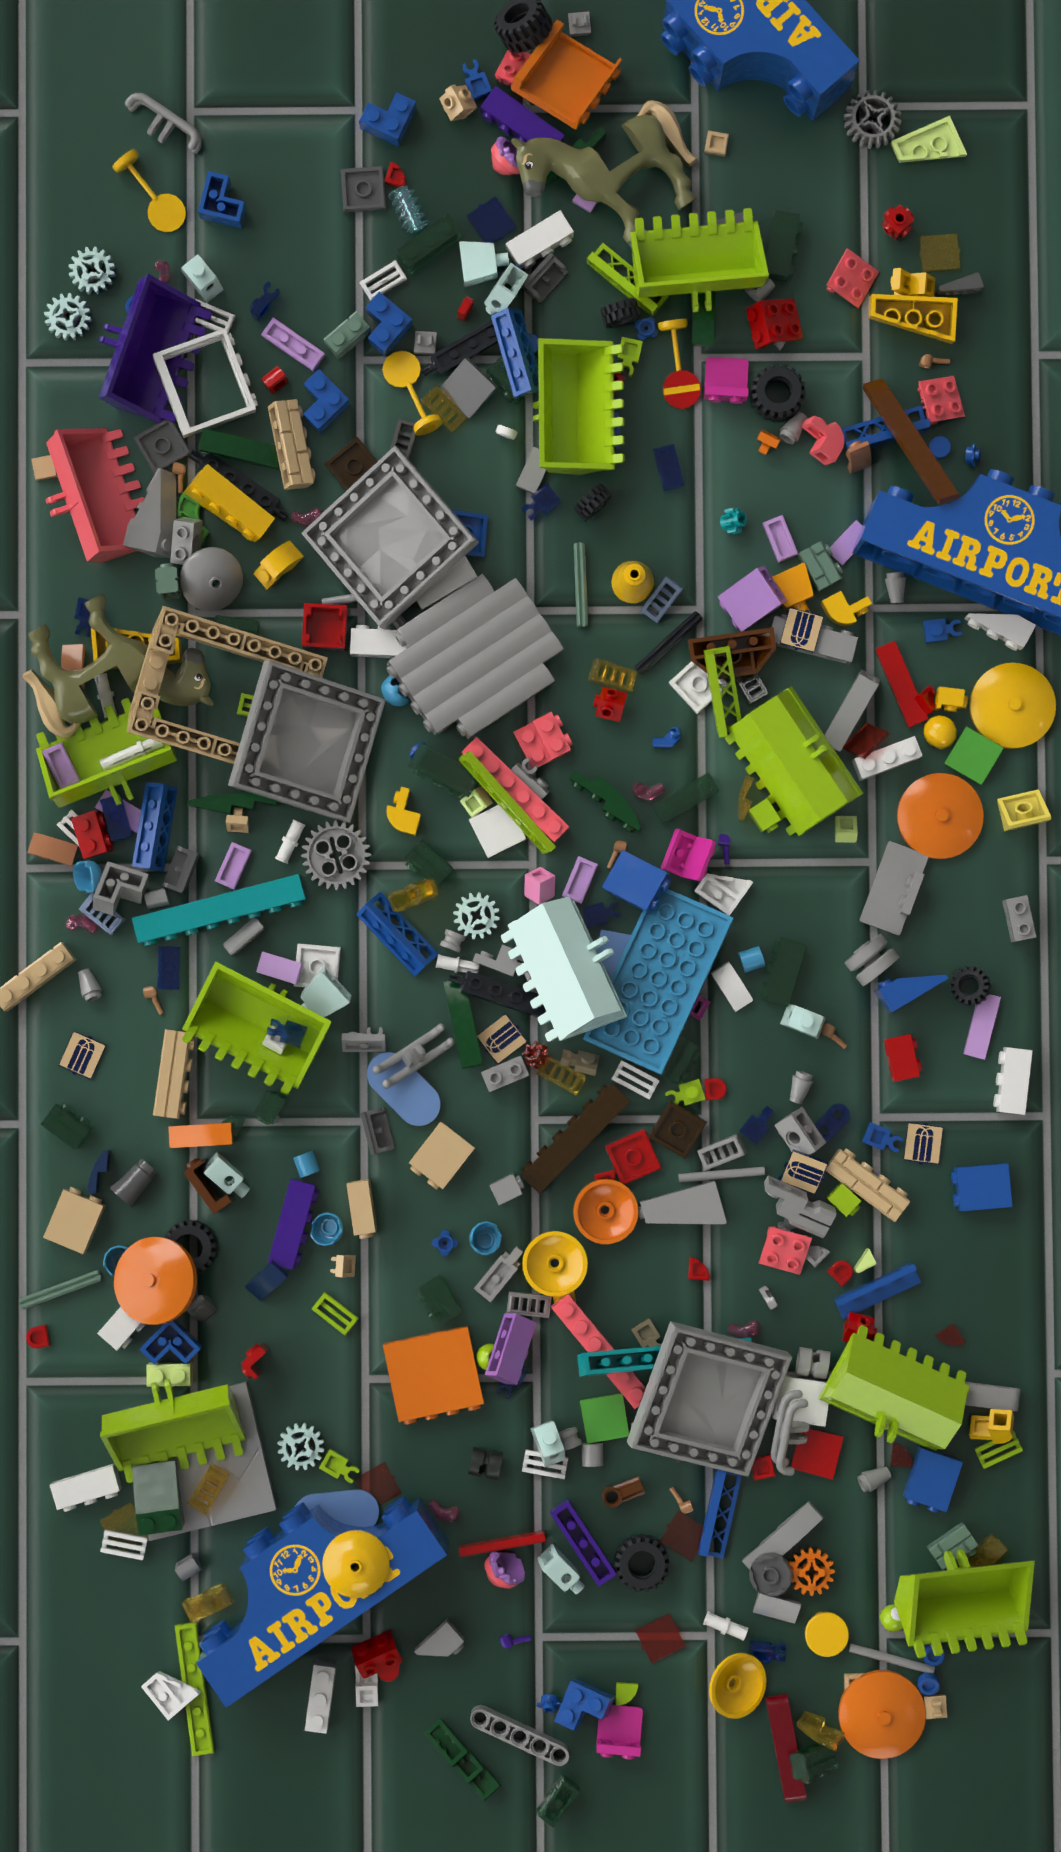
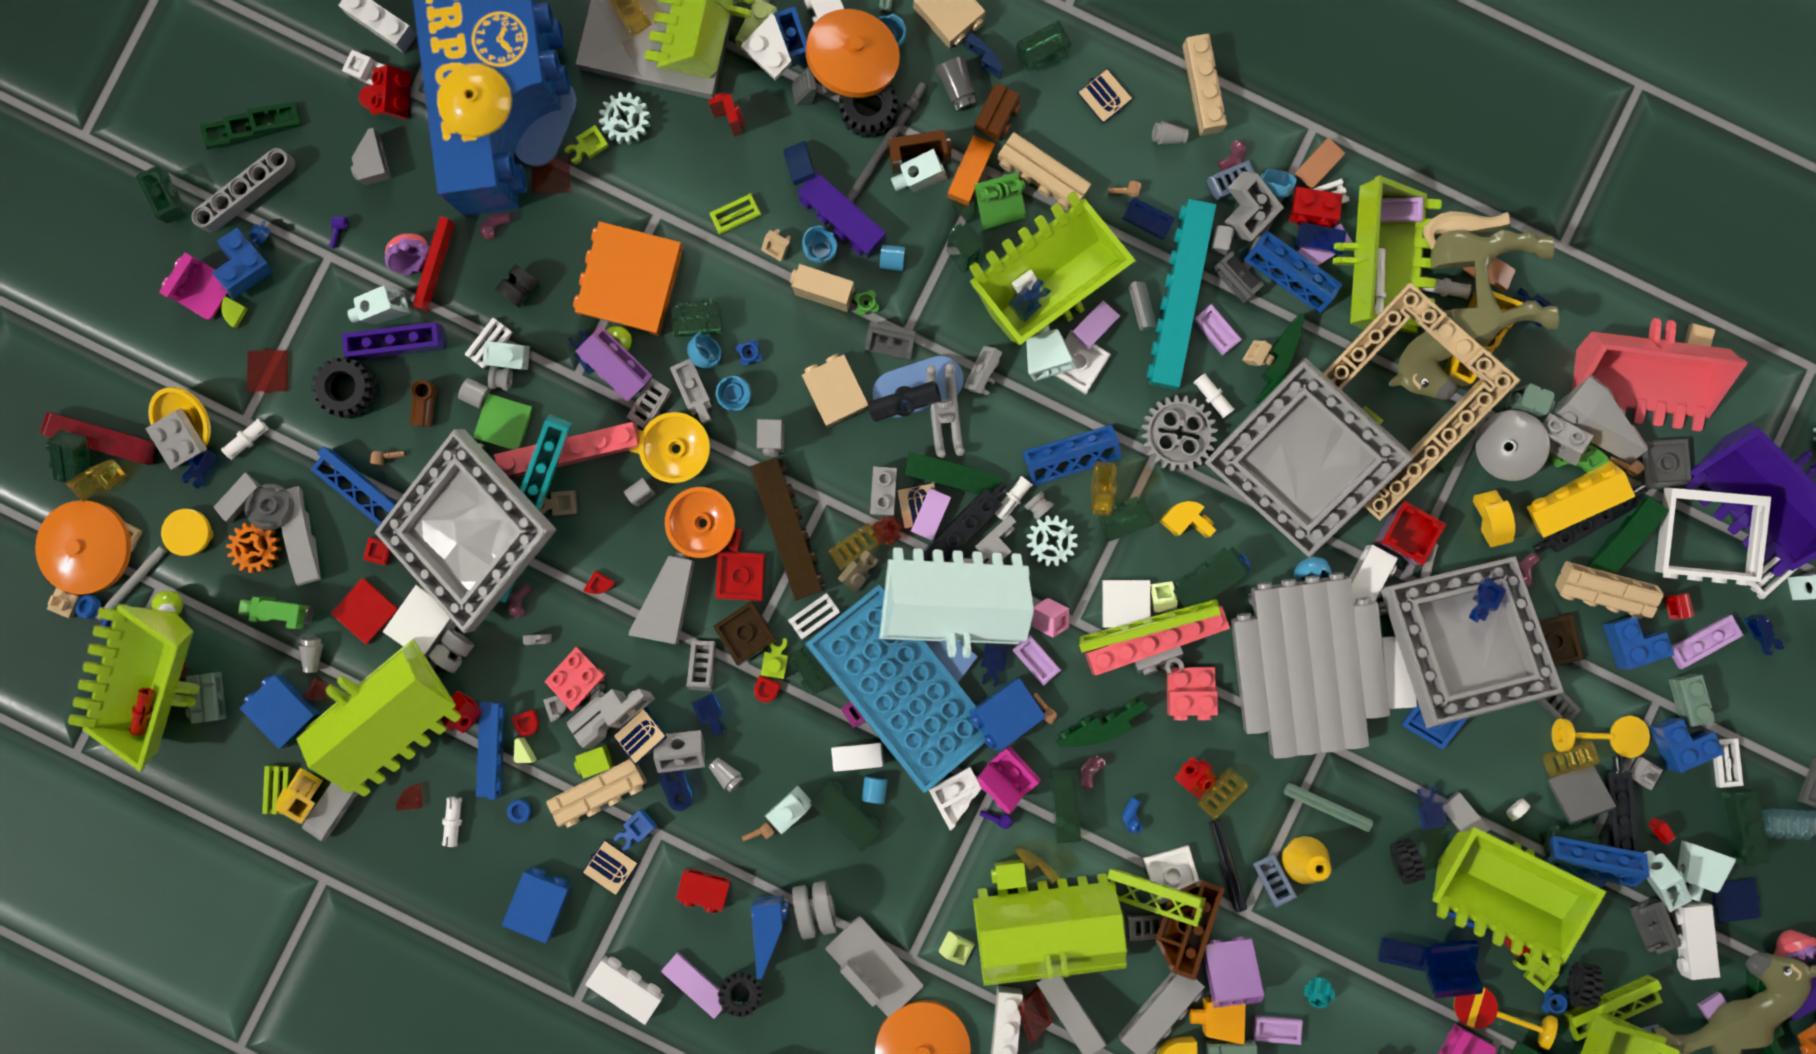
camera: 115 degrees right, 0 degrees up
clear red piece [659,1510,703,1562] -> none
light grey bar [678,1167,765,1183] -> none
light grey piece [771,1390,810,1476] -> none
piece [780,607,824,653] -> none
clear yellow slope [968,1533,1008,1567] -> none
none -> red pin [129,687,155,736]
none -> light grey plate [145,408,207,470]
none -> bright green hips [238,597,314,629]
none -> white pin [442,797,462,847]
none -> blue tile [507,799,532,824]
none -> light grey brick [624,478,656,507]
none -> dark azure hair [687,332,721,368]
none -> white wing [741,13,792,80]
none -> dark grey bar [846,82,928,203]
none -> bright green plate [853,290,879,316]
none -> black piece [868,381,941,422]
none -> lavender tile [911,488,951,540]
none -> reddish brown brick [974,83,1022,142]
none -> bright green hinge [974,172,1026,230]
none -> clear blue bracket [1426,940,1483,998]
none -> clear blue plate [1469,578,1506,623]

